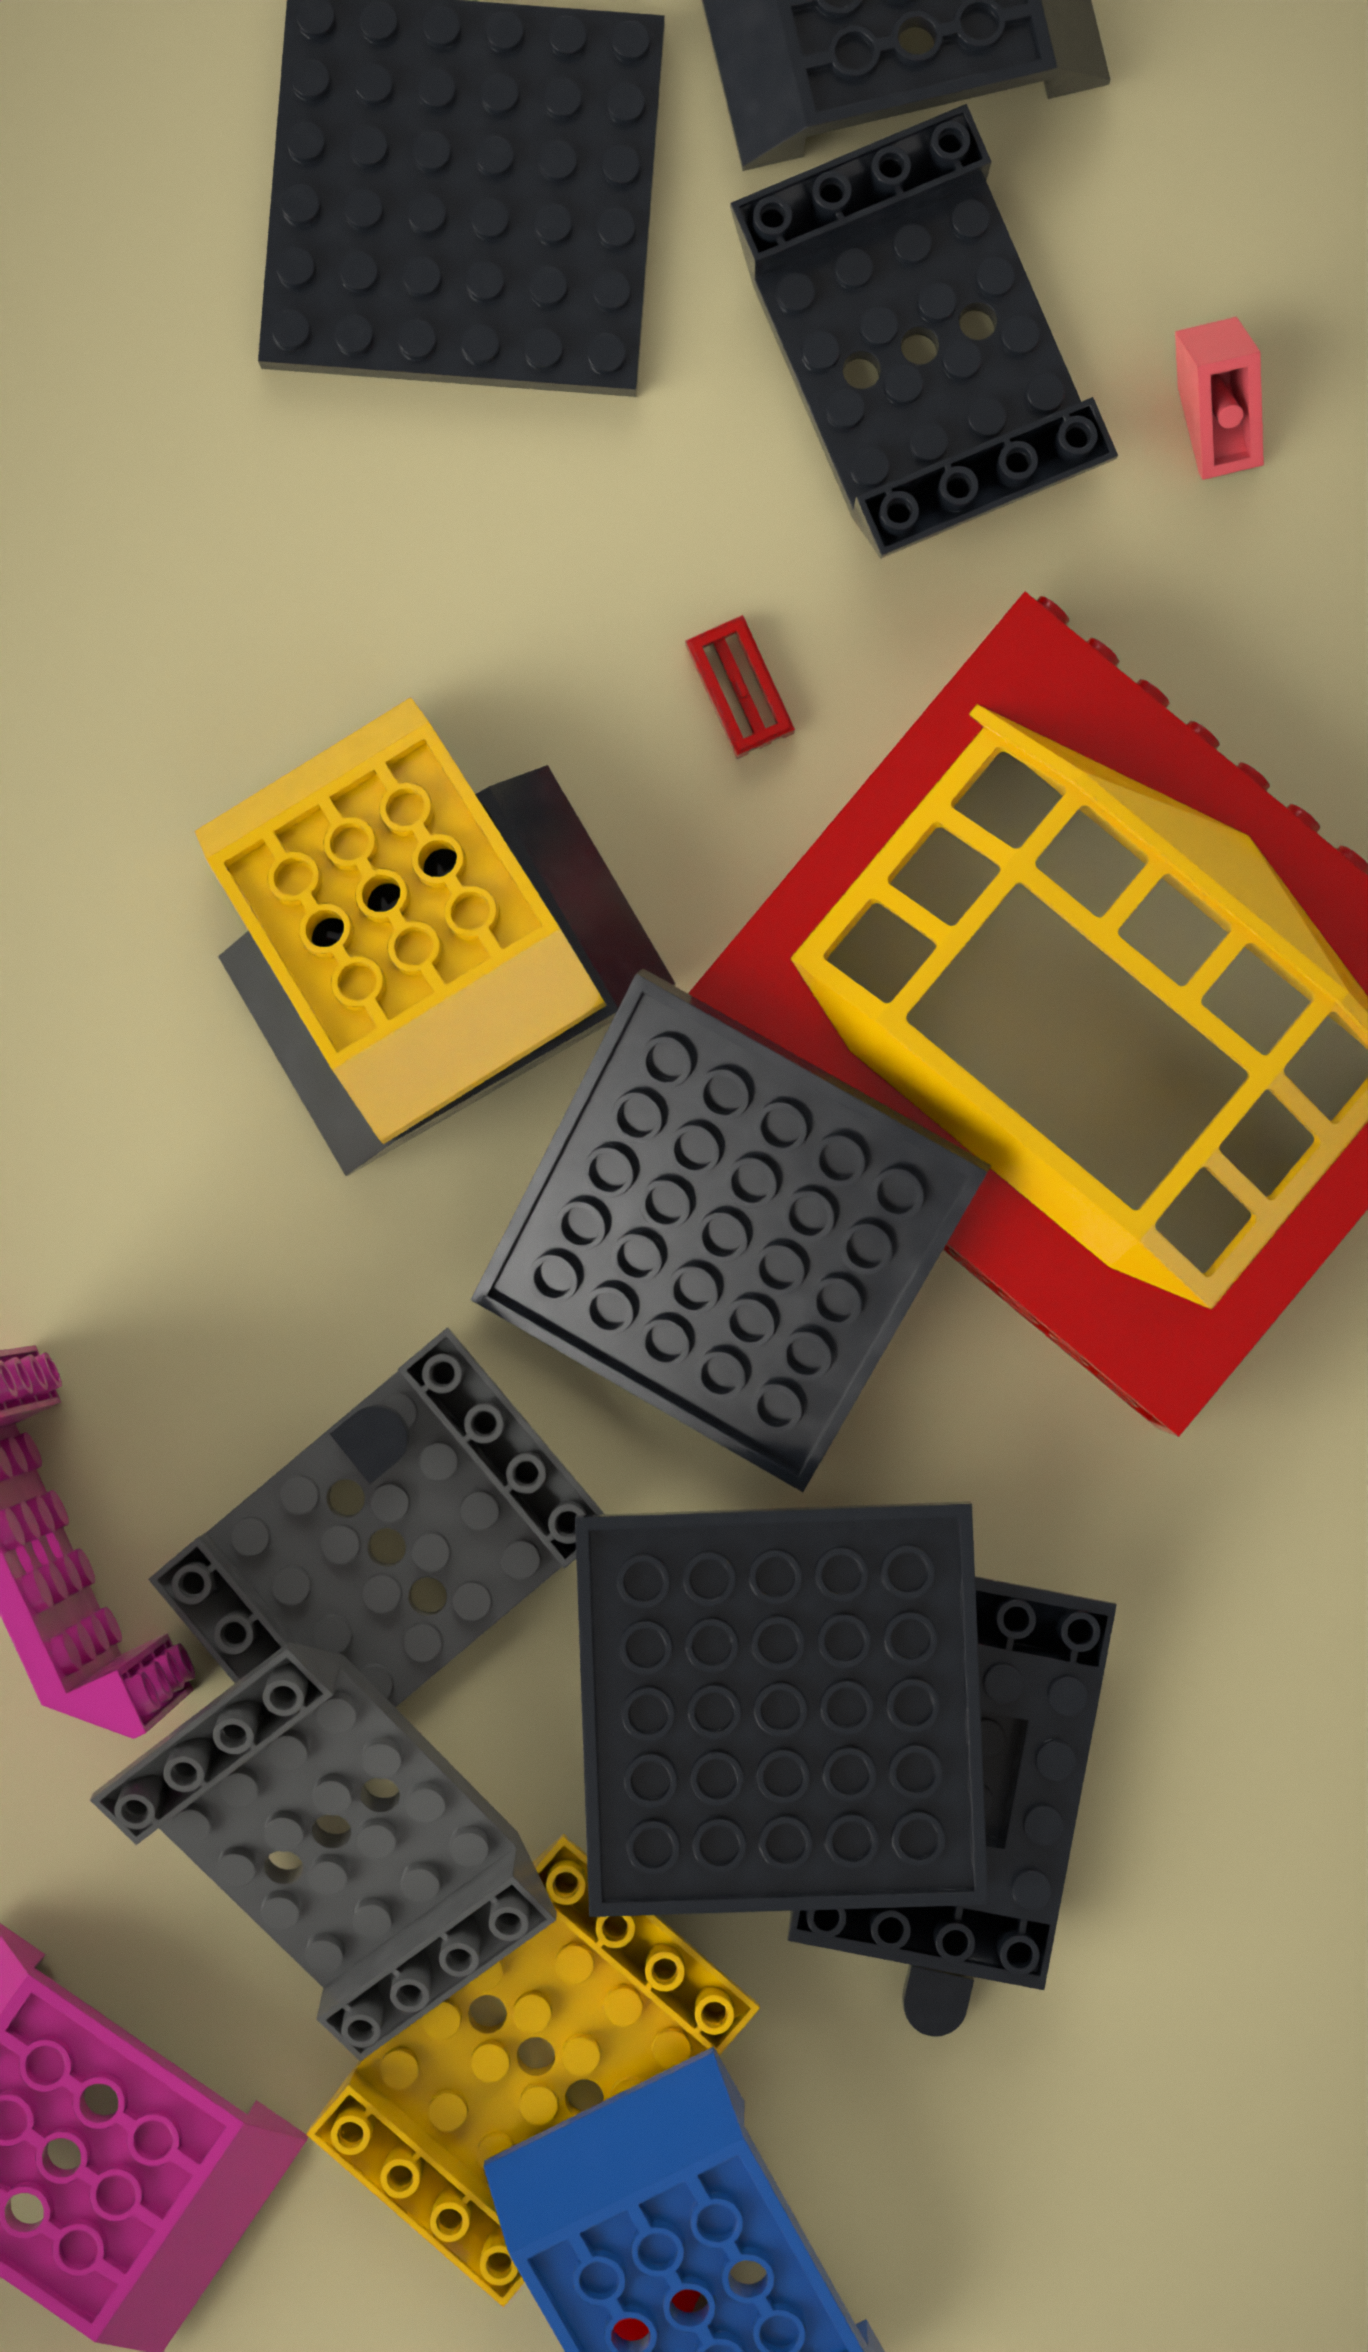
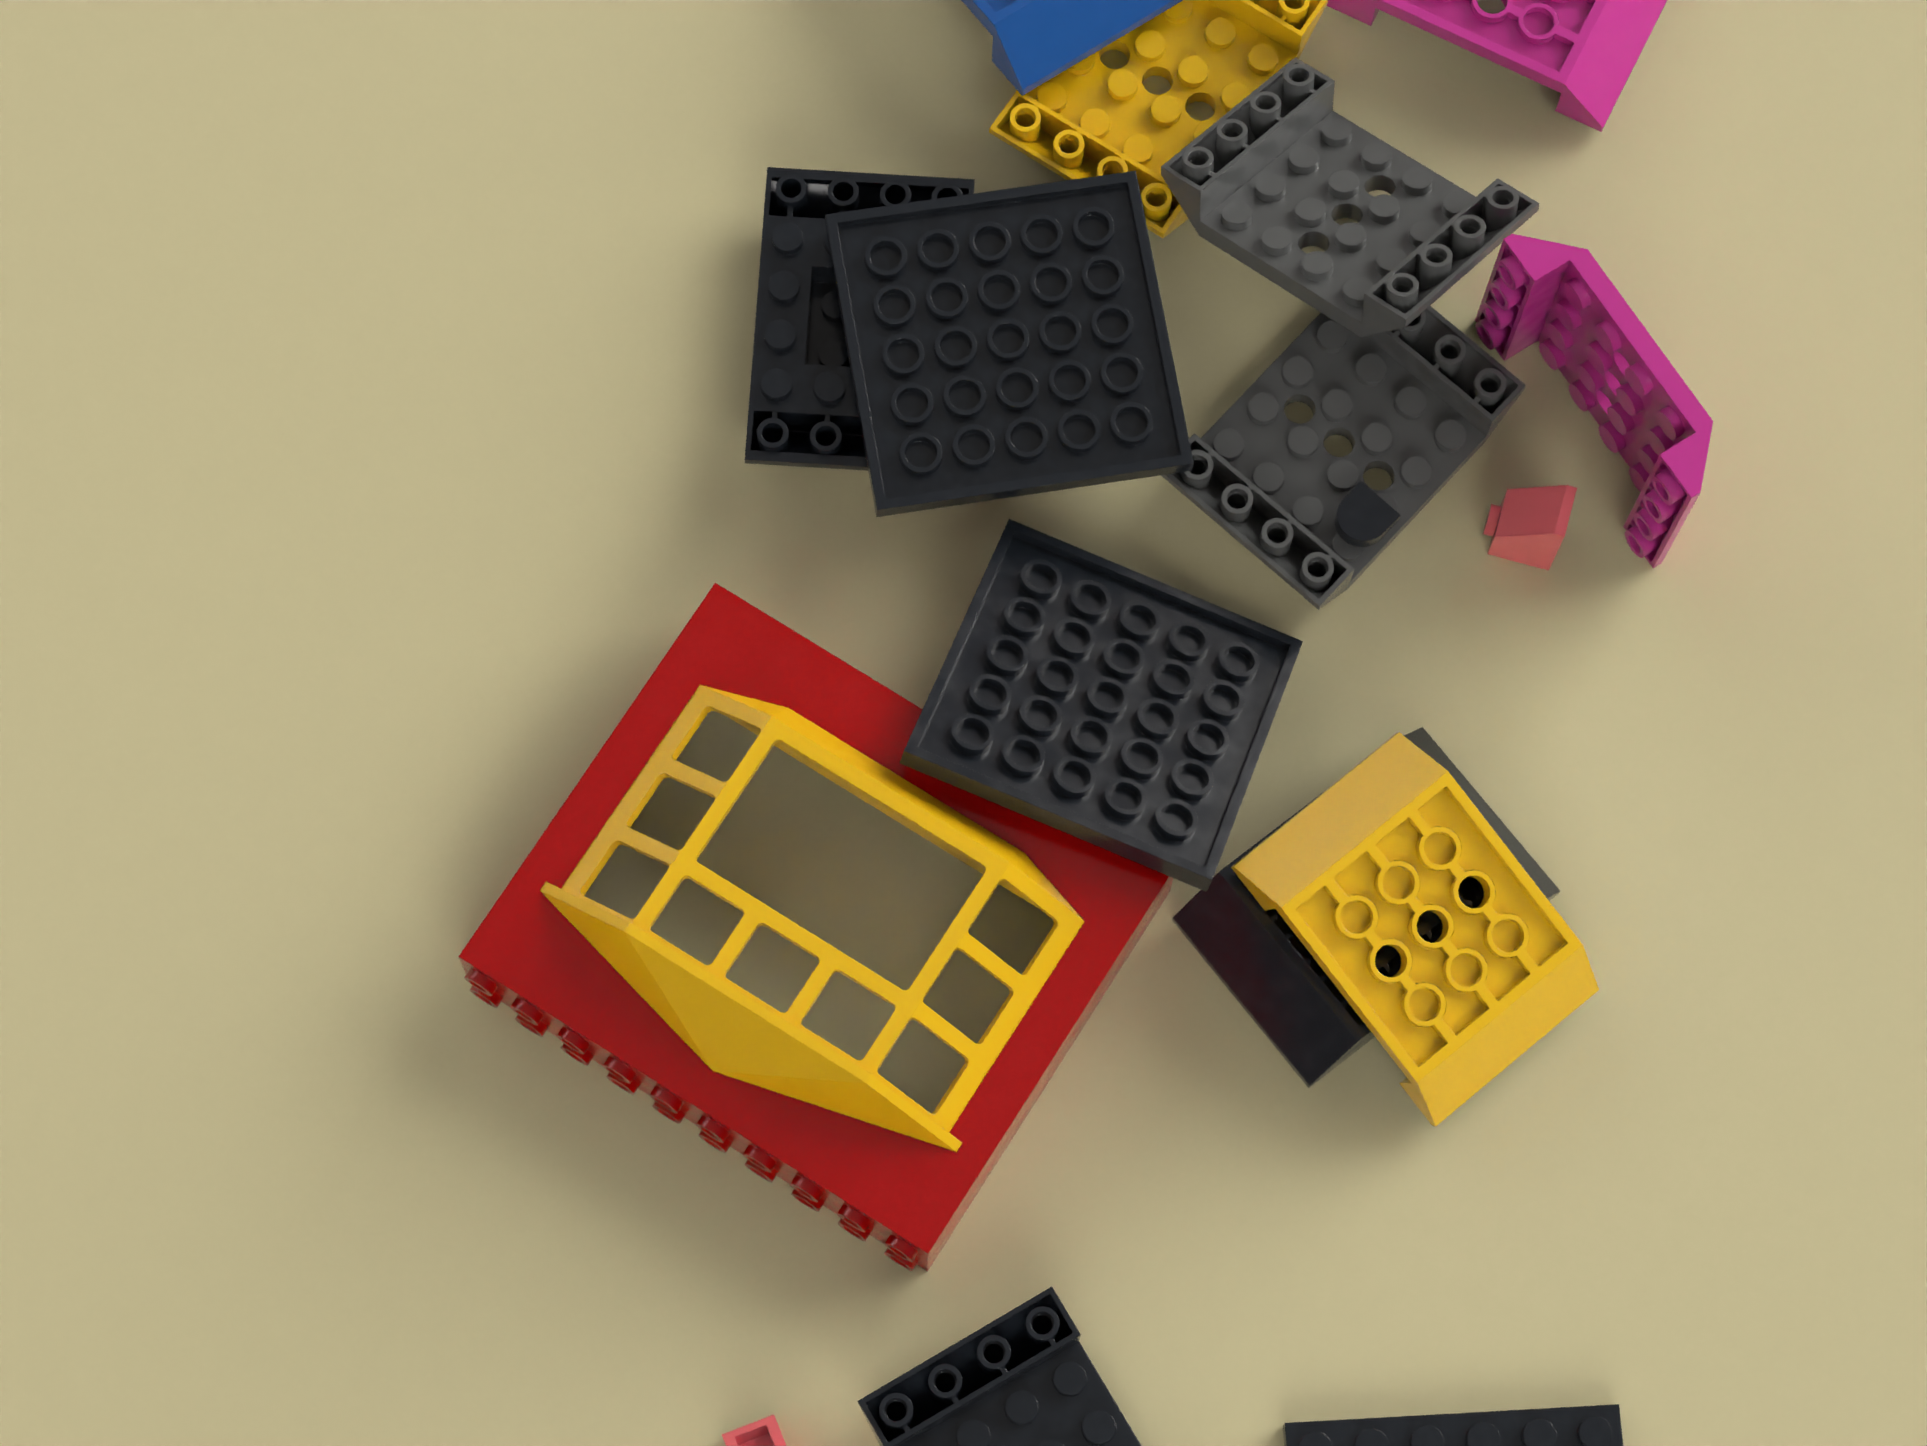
camera: 170 degrees right, 15 degrees down
red tile [685,615,795,759] -> none
black tile [902,1964,974,2037] -> none
none -> coral slope [1483,485,1577,571]

